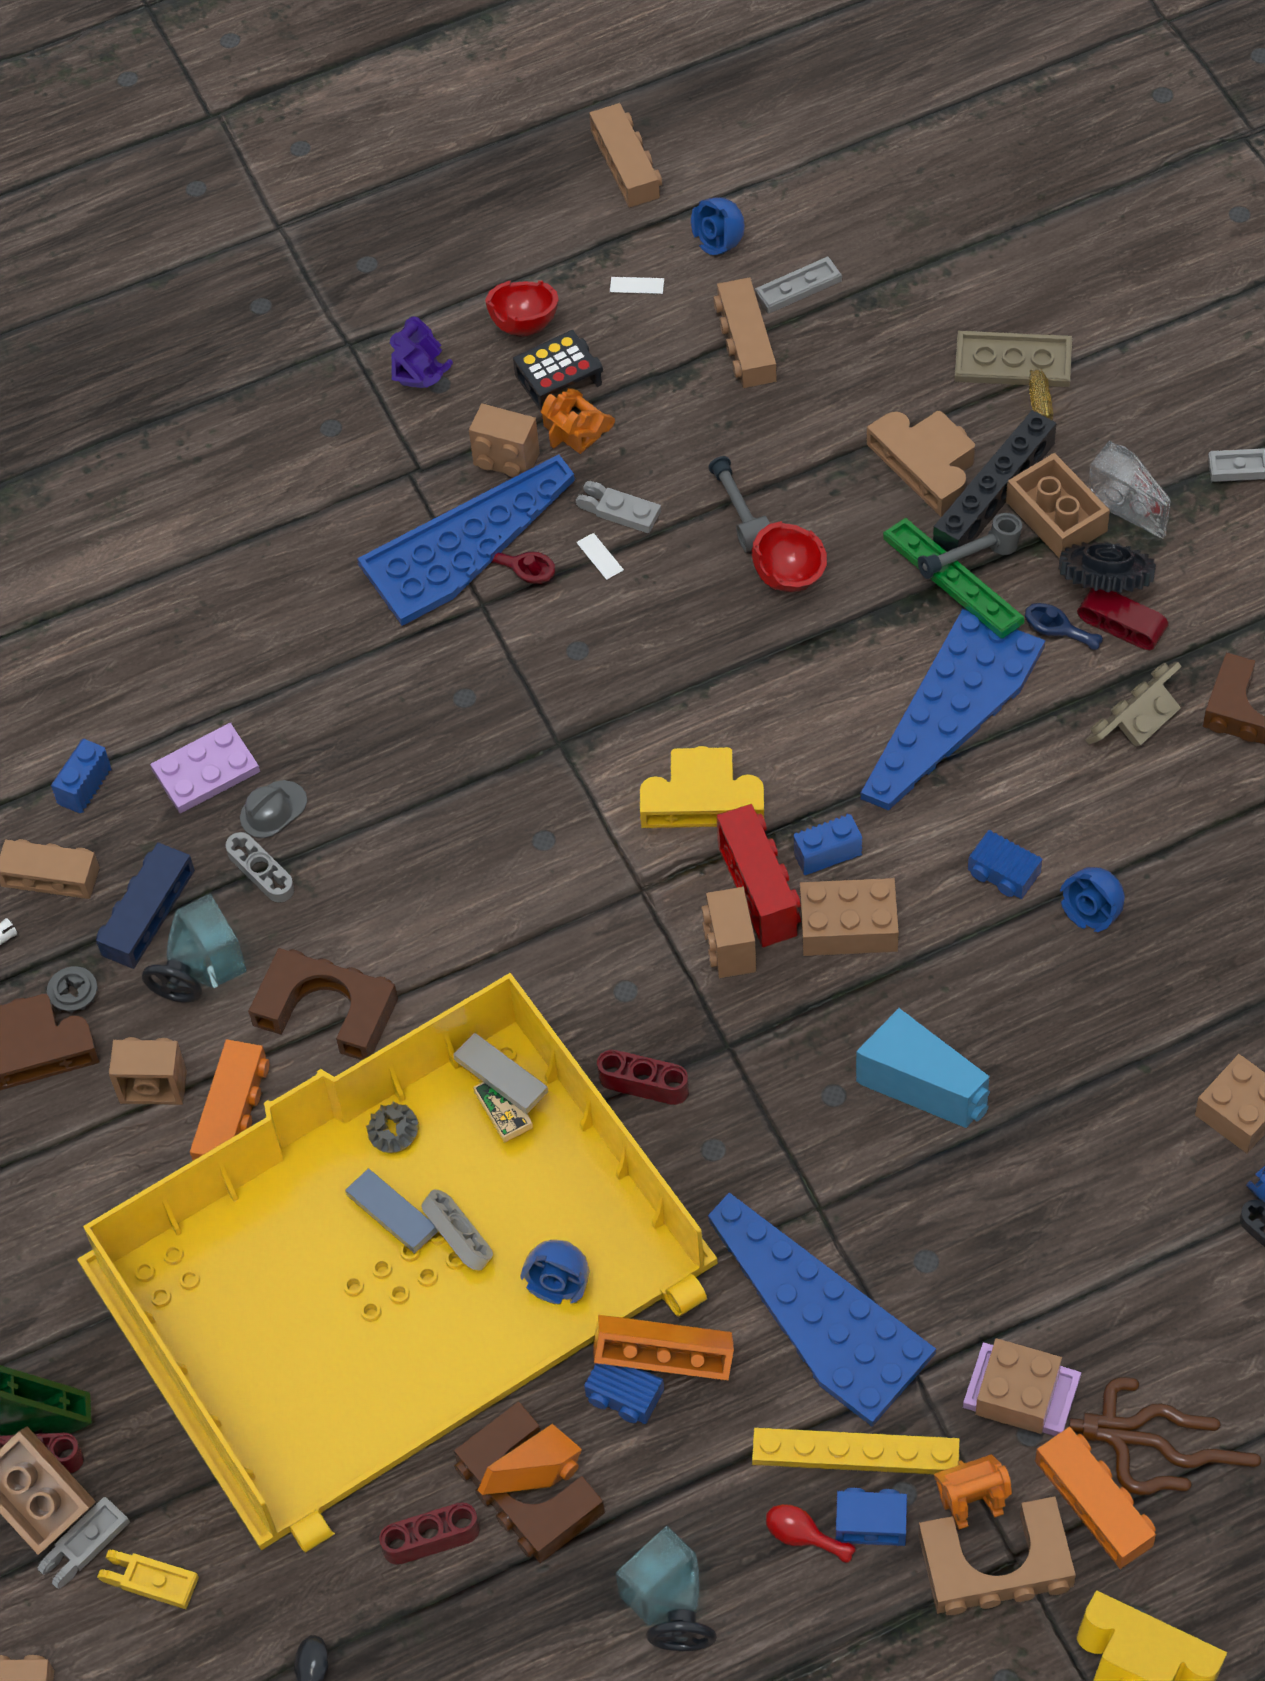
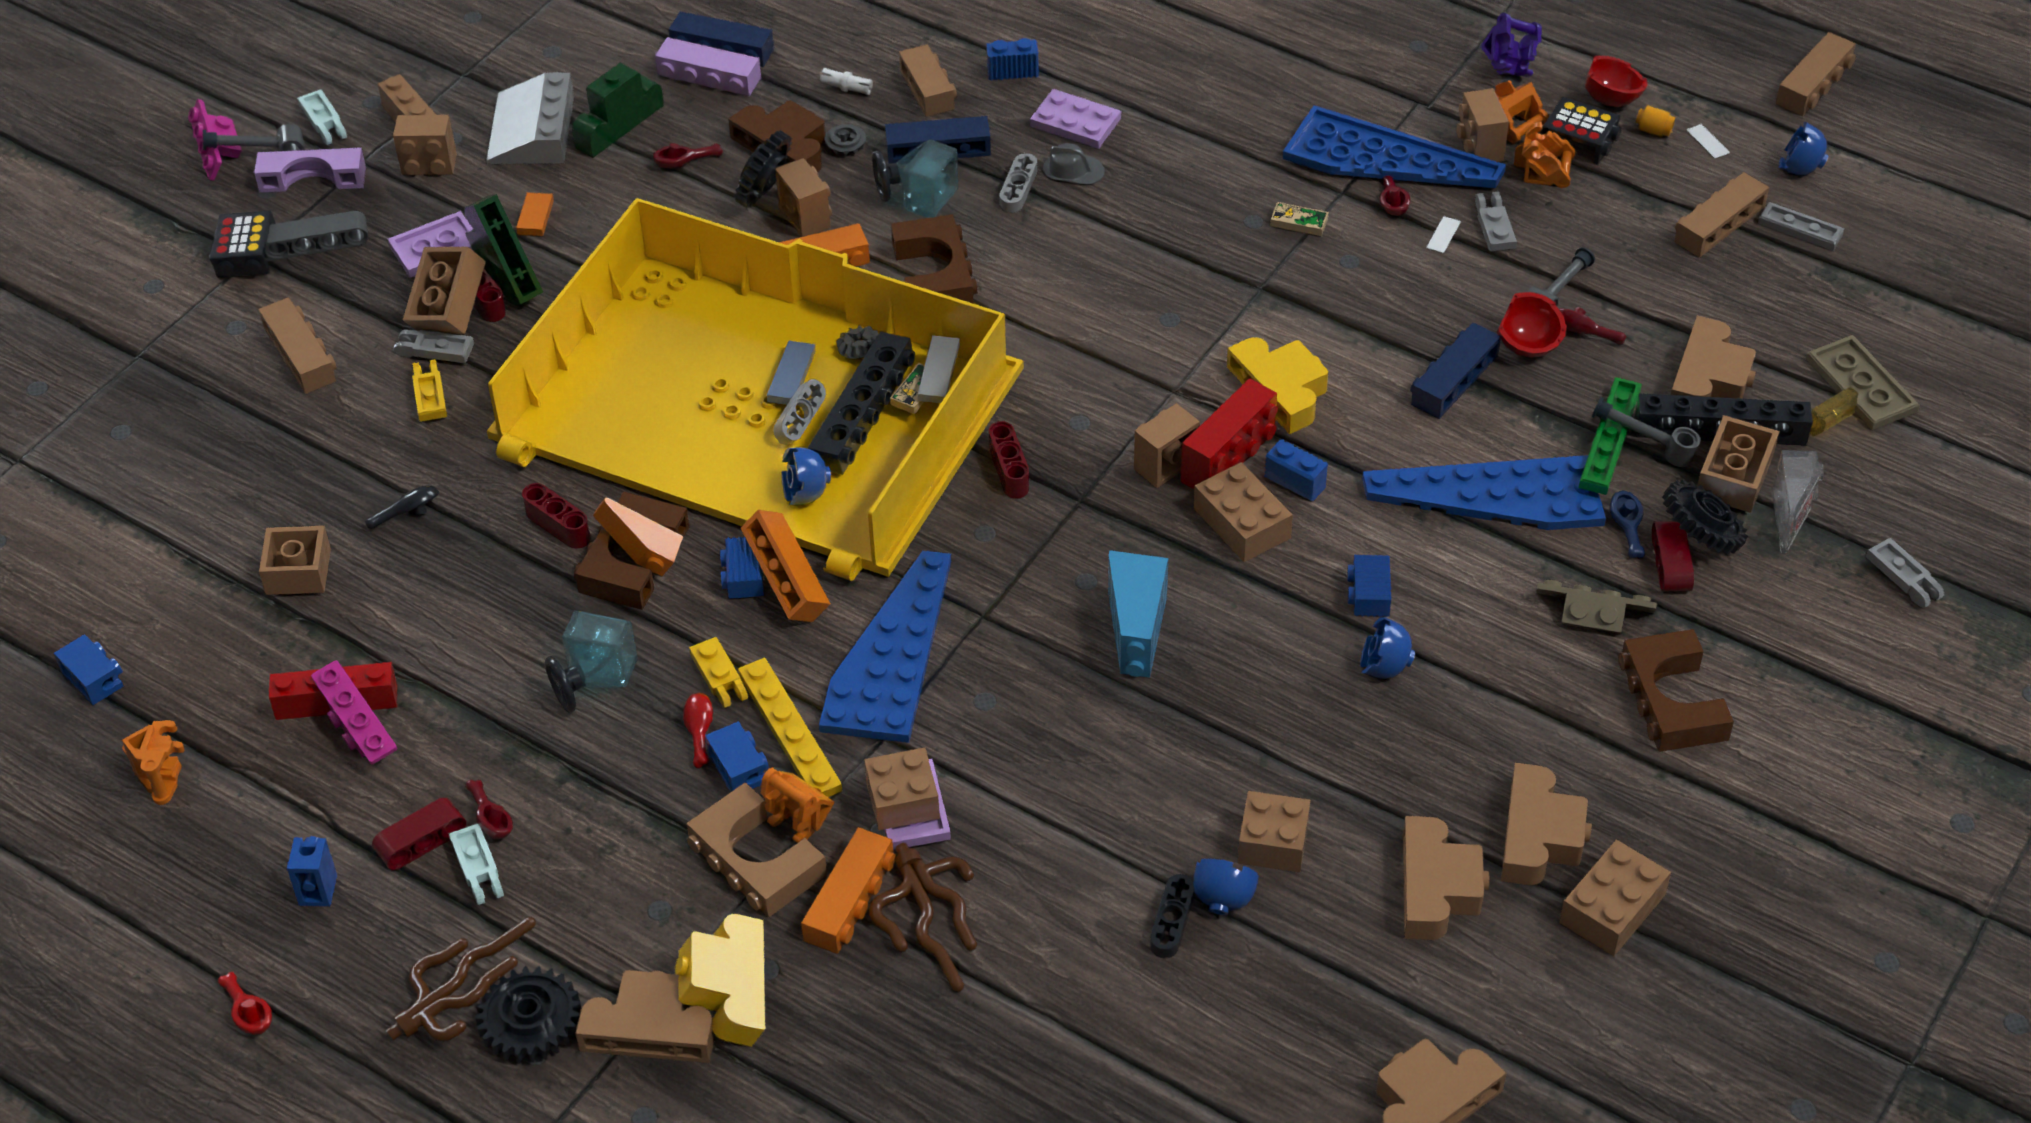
camera: 55 degrees right, 10 degrees down
none -> yellow hinge [689,637,748,708]
none -> black gear [734,130,792,208]
none -> black brick [808,331,915,475]
none -> tile [1270,202,1329,236]
none -> dark blue brick [1410,322,1501,419]
none -> orange piece [1495,80,1549,143]
none -> dark red piece [1559,307,1626,345]
none -> light orange brick [1635,105,1676,137]

